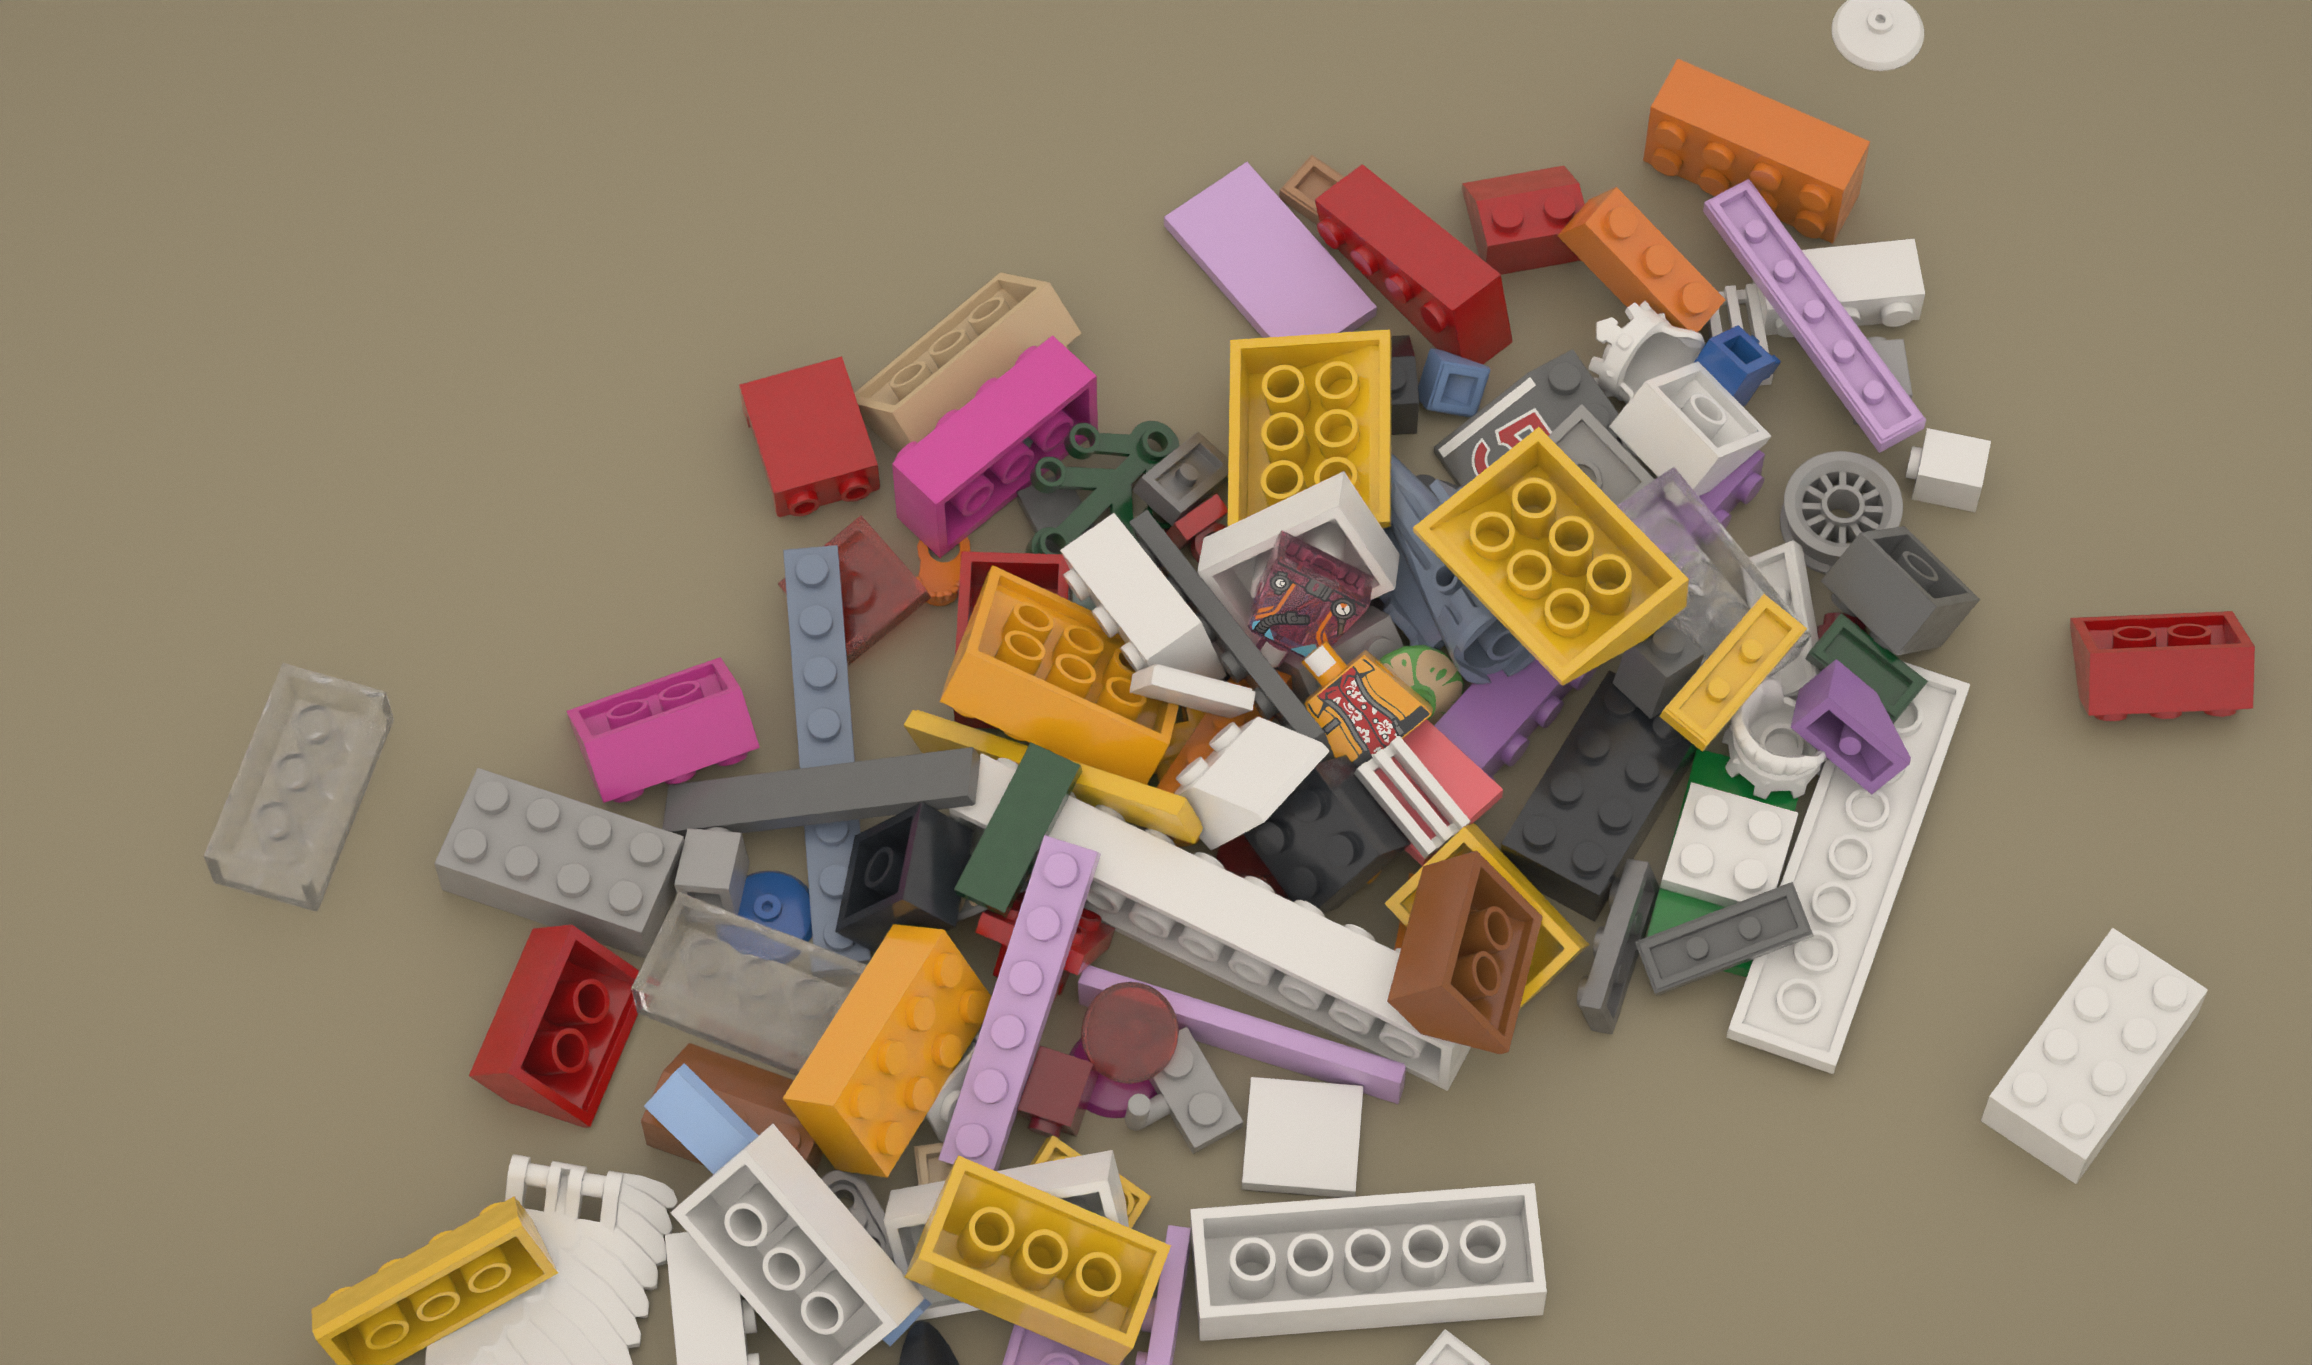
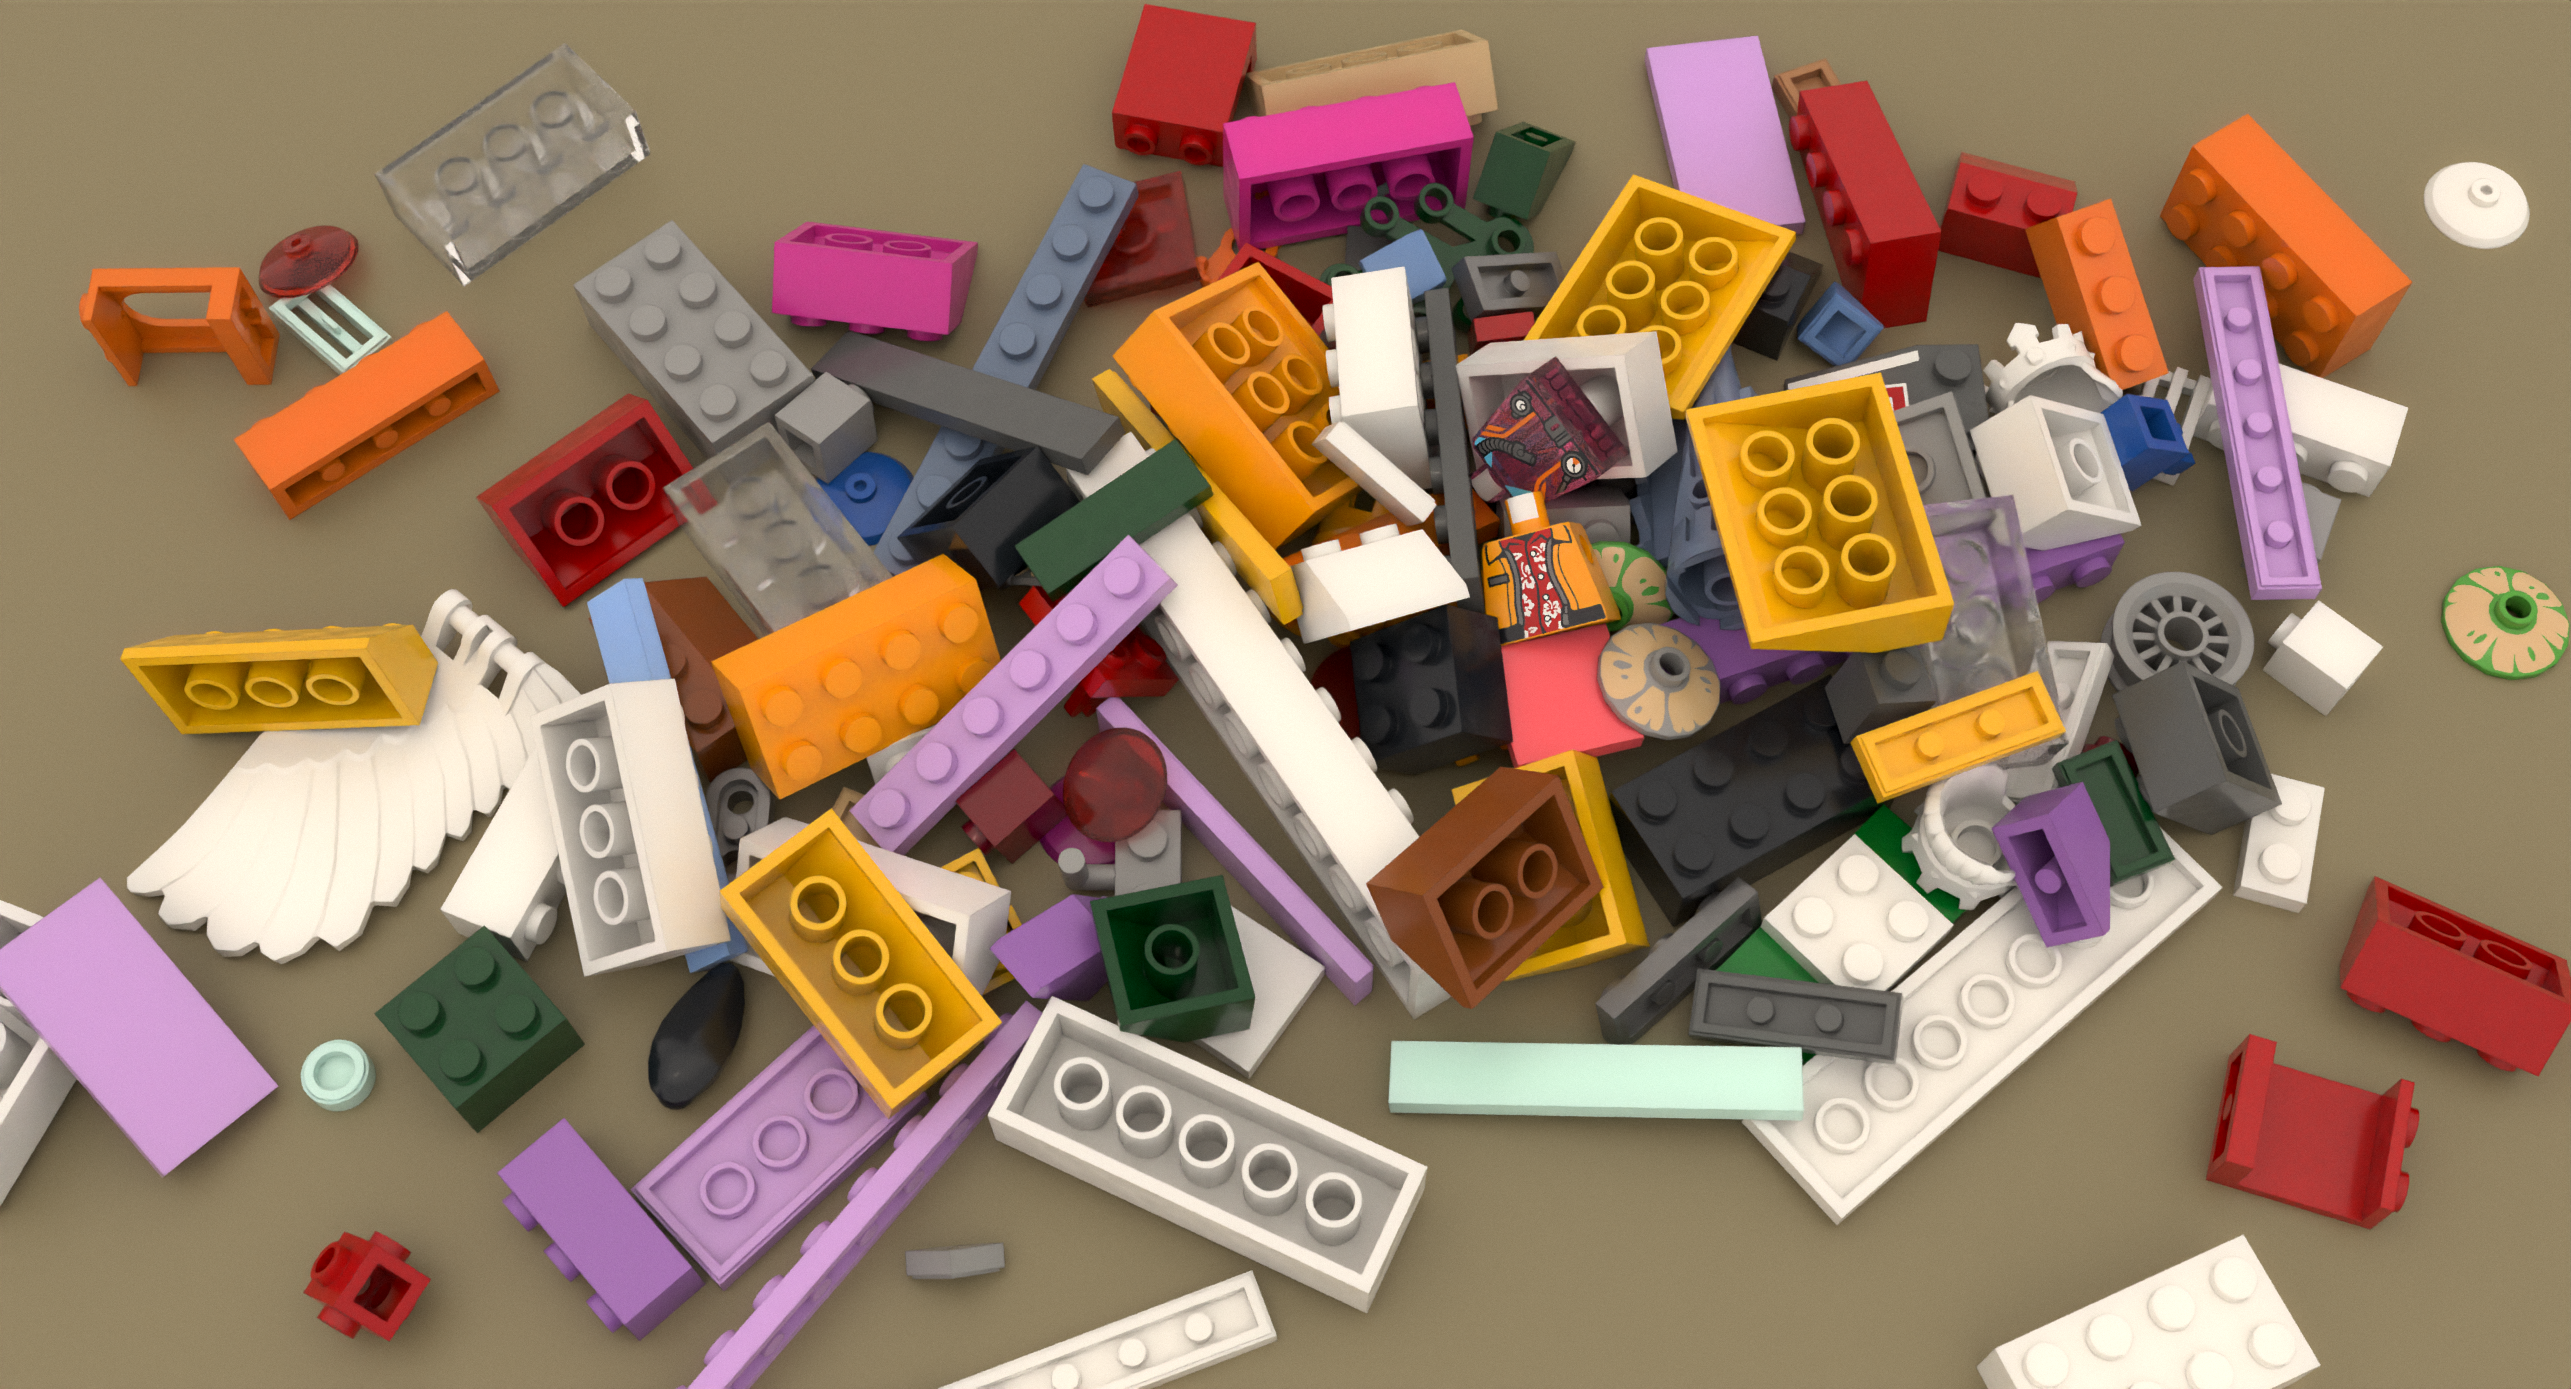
camera: 30 degrees right, 0 degrees up
white tile [1354,736,1471,859] -> none
none -> orange panel [79,267,280,386]
none -> orange brick [233,311,500,520]
none -> clear red piece [258,225,359,298]
none -> light aqua tile [269,271,394,375]
none -> medium lavender slope [990,894,1107,1001]
none -> dark green slope [1090,875,1256,1043]
none -> medium blue slope [1359,229,1446,305]
none -> light aqua tile [1388,1041,1804,1121]
none -> dark green slope [1473,122,1576,222]
none -> tan dish [1597,623,1720,740]
none -> red panel [2206,1034,2419,1229]
none -> white plate [2233,774,2325,913]
none -> tan dish [2441,566,2570,680]

